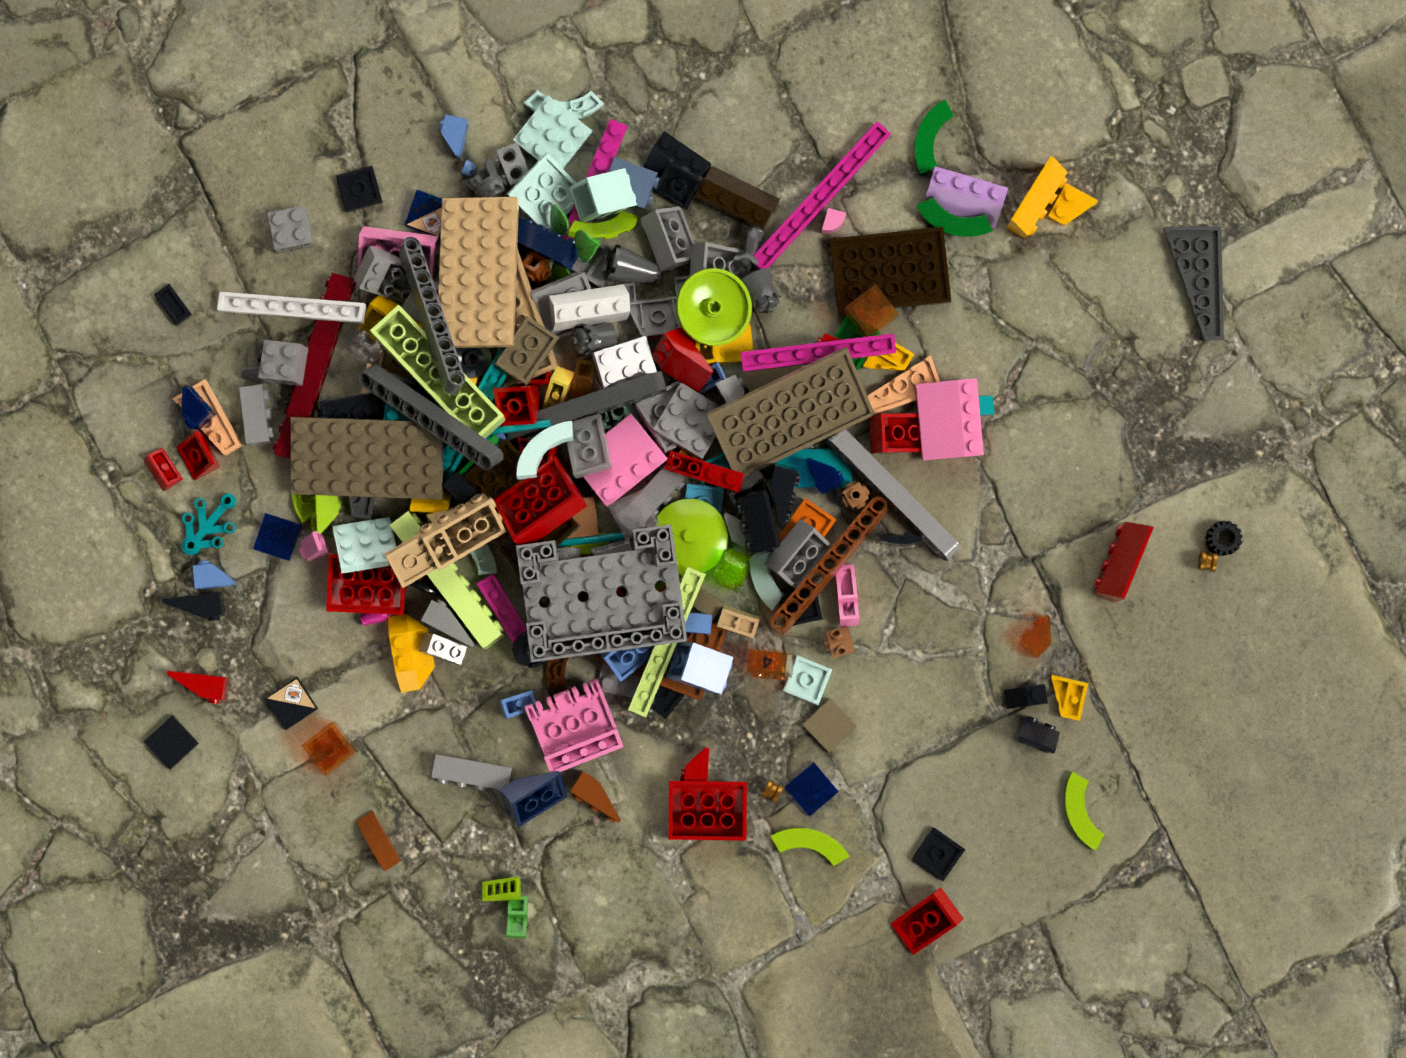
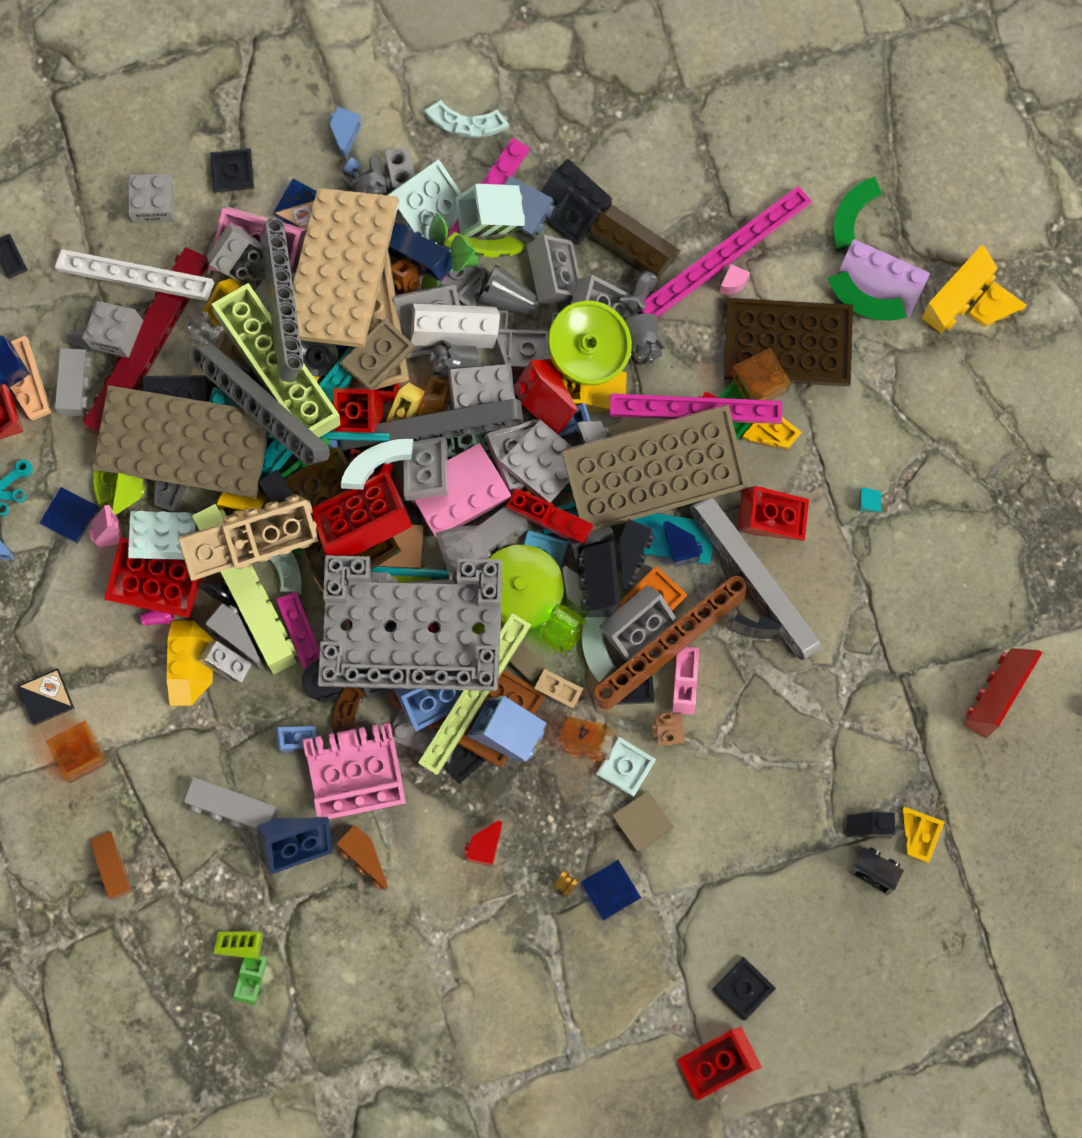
camera: 10 degrees right, 10 degrees down
light aqua plate [513,95,593,169] -> none
red slope [668,781,747,841] -> none
medium blue slope [685,613,712,635] -> none
lime tile [770,828,850,866] -> none
medium nougat brick [841,482,870,510] -> none
light nougat wing [868,355,940,415] -> none
bright pink slope [915,378,984,461] -> none
clear orange slope [1019,614,1051,658] -> none
lime tile [1065,772,1105,851] -> none

